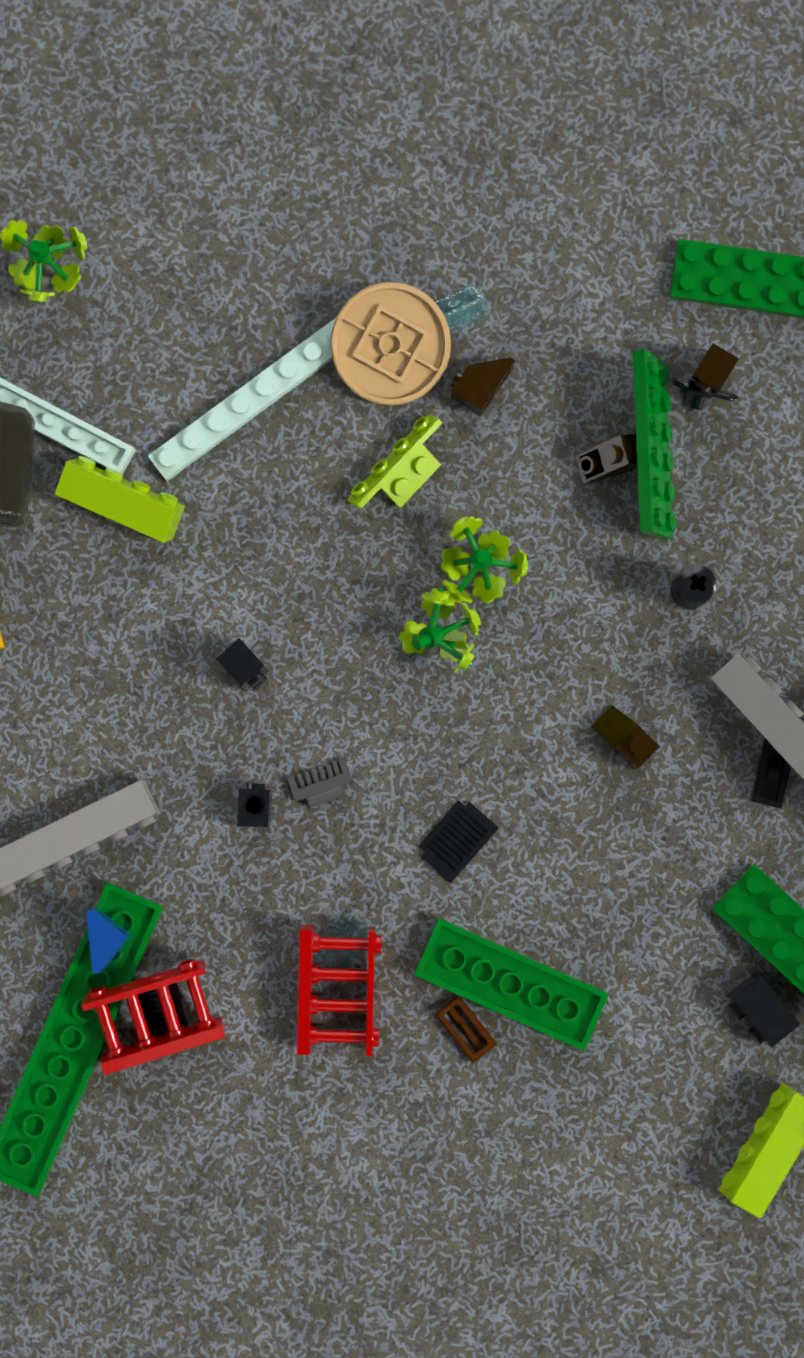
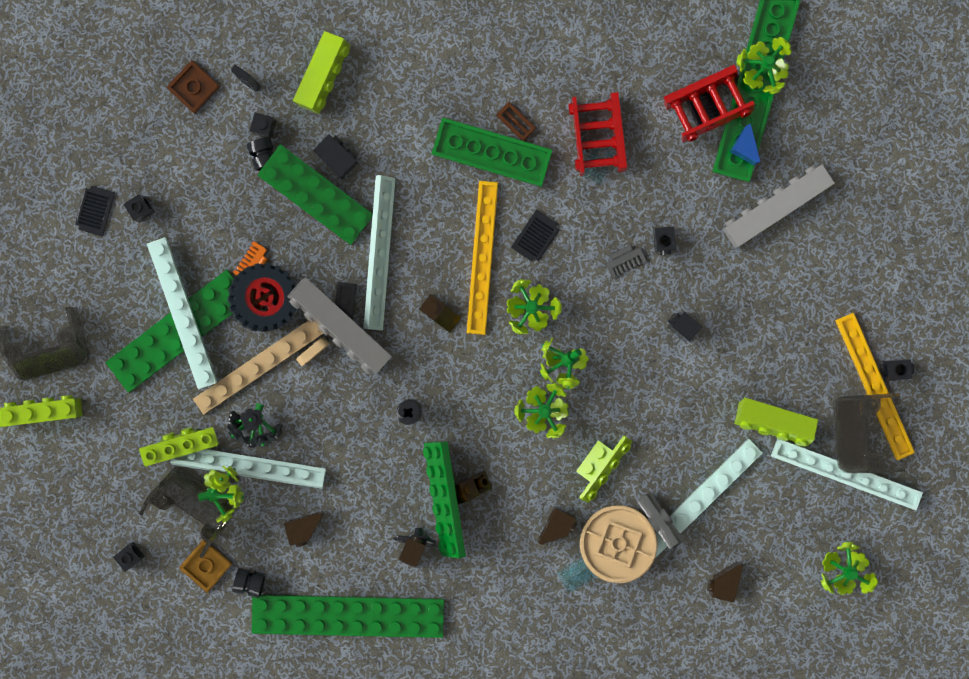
camera: 165 degrees right, 5 degrees up
none -> light aqua plate [363,175,395,330]
none -> yellow tile [467,181,498,335]
none -> lime plant [507,279,562,335]
none -> dark grey piece [637,492,684,550]
none -> dark brown slope [707,561,743,603]
none -> lime plant [736,37,792,94]

